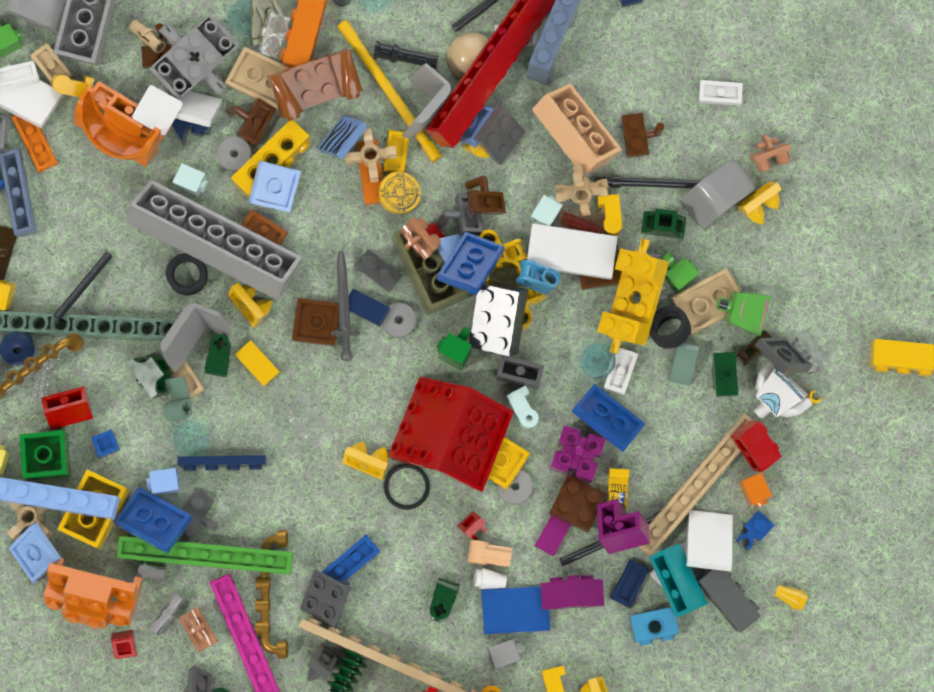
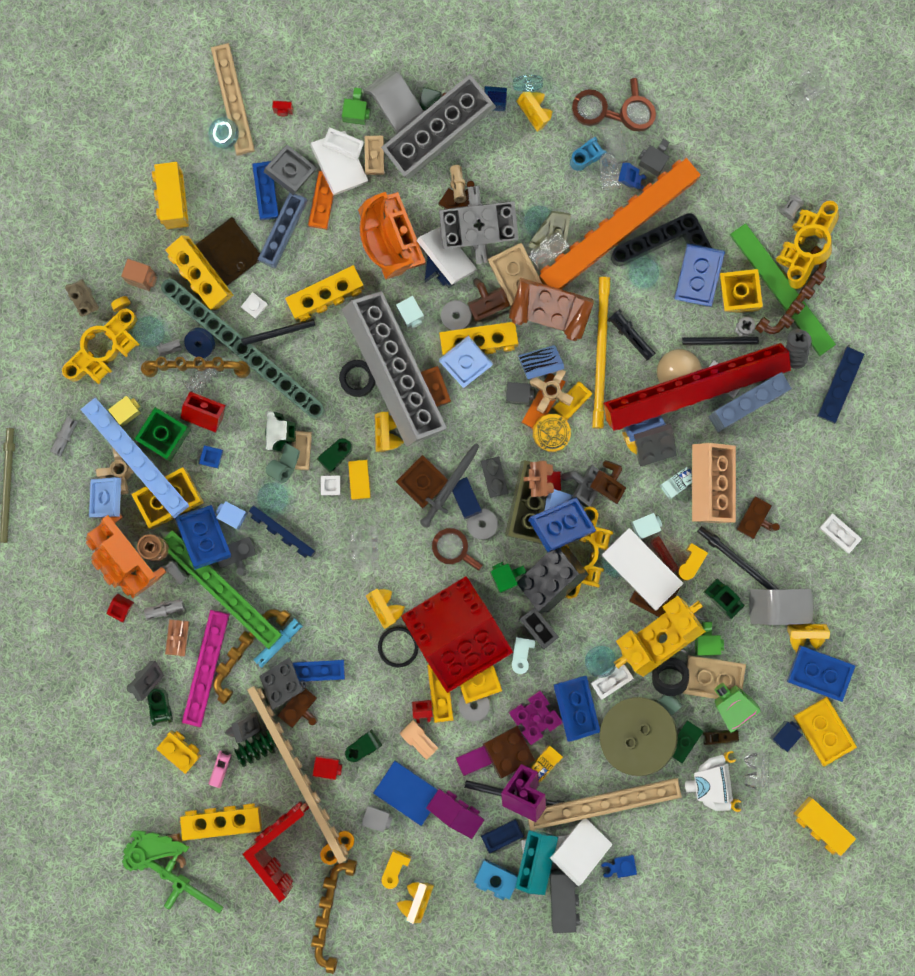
camera: 40 degrees right, 5 degrees up
yellow leg [51,73,94,97] -> none
white sticker [132,85,183,135] -> none
light grey piece [160,303,231,373] -> none
light grey piece [402,63,451,138] -> none
white cone [473,568,507,589] -> none
dark azure piece [516,260,560,294] -> none
tan pin [555,165,608,216] -> none
red brick [730,421,782,472] -> none
orange brick [738,472,772,508] -> none
nougat hips [749,134,792,172] -> none
dark grey plate [755,337,813,374] -> none
yellow cone [774,584,809,611] -> none
none -> medium nougat wheel [137,534,169,562]
none -> white plate [241,292,268,319]
none -> medium azure pin [253,618,303,668]
none -> reddish brown plate [278,688,318,728]
none -> yellow brick [285,265,364,322]
none -> red brick [313,755,343,780]
none -> white plate [321,476,340,496]
none -> yellow tile [427,665,453,723]
none -> piece [432,528,483,571]
none -> dark grey brick [506,382,534,405]
none -> olive plate [600,697,678,776]
none -> light aqua leg [660,466,692,500]
none -> dark blue brick [770,721,803,752]
none -> blue plate [787,646,855,702]
none -> yellow tile [793,697,857,767]

